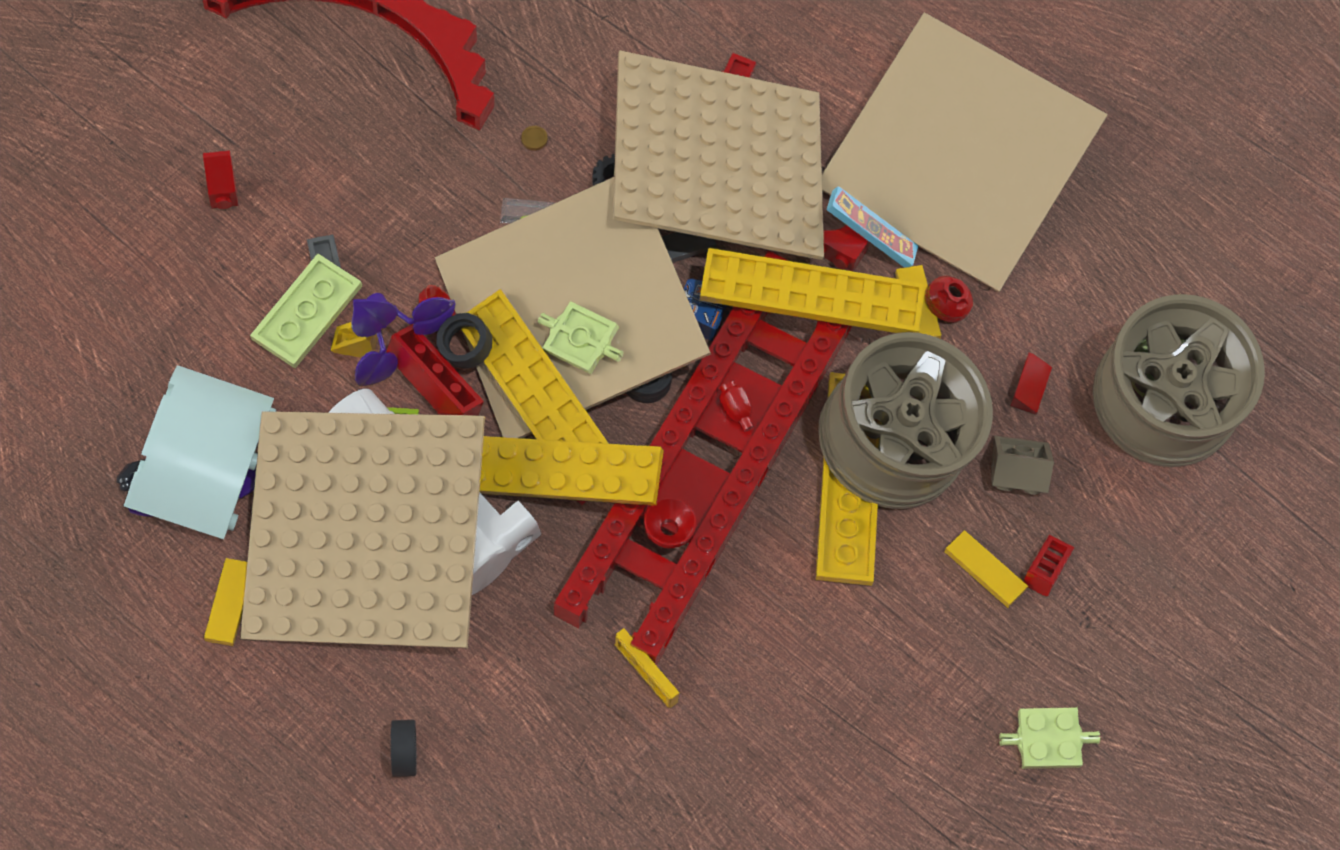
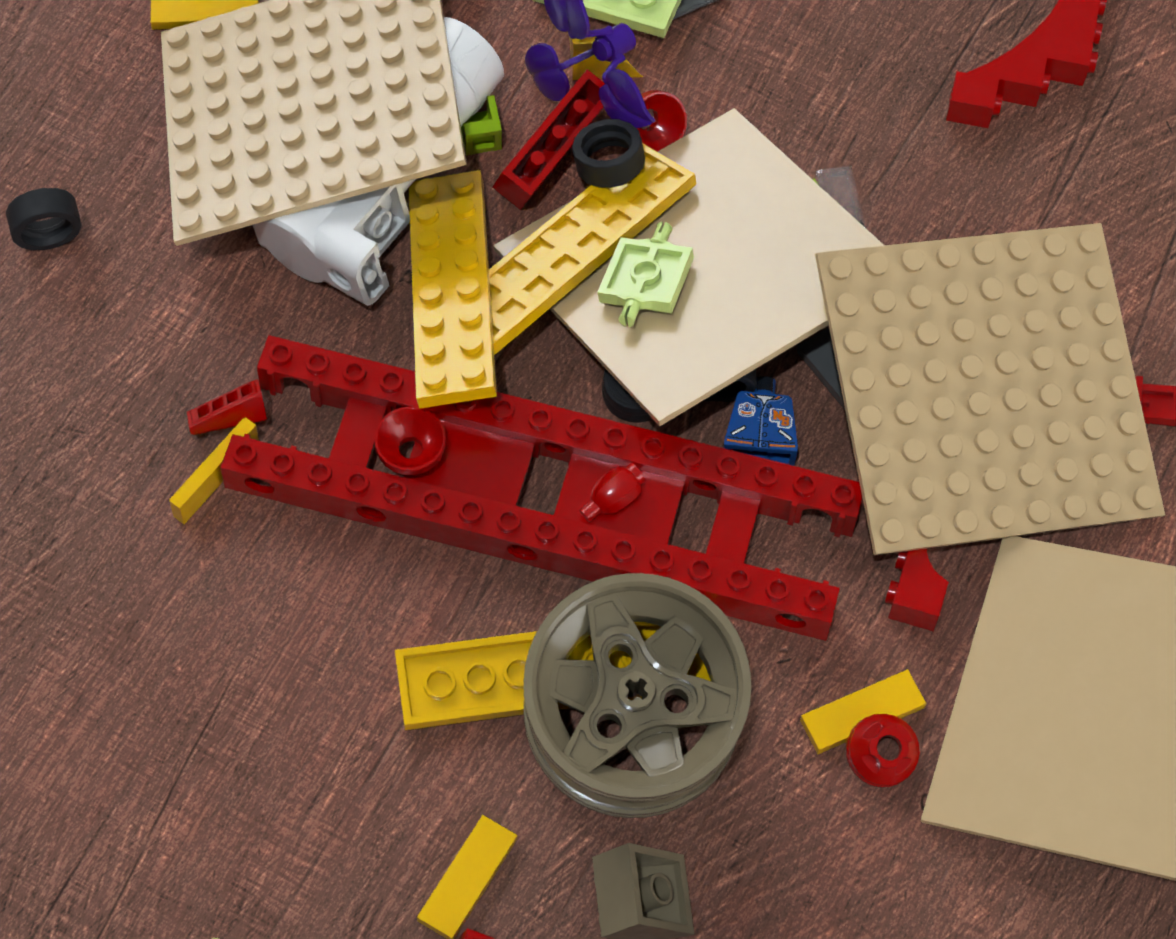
camera: 80 degrees right, 0 degrees up
pearl gold piece [521,125,548,151] -> none
yellow plate [699,248,925,333] -> none
tile [826,186,918,268] -> none
red slope [1010,352,1052,415] -> none
none -> red slope [187,379,267,435]

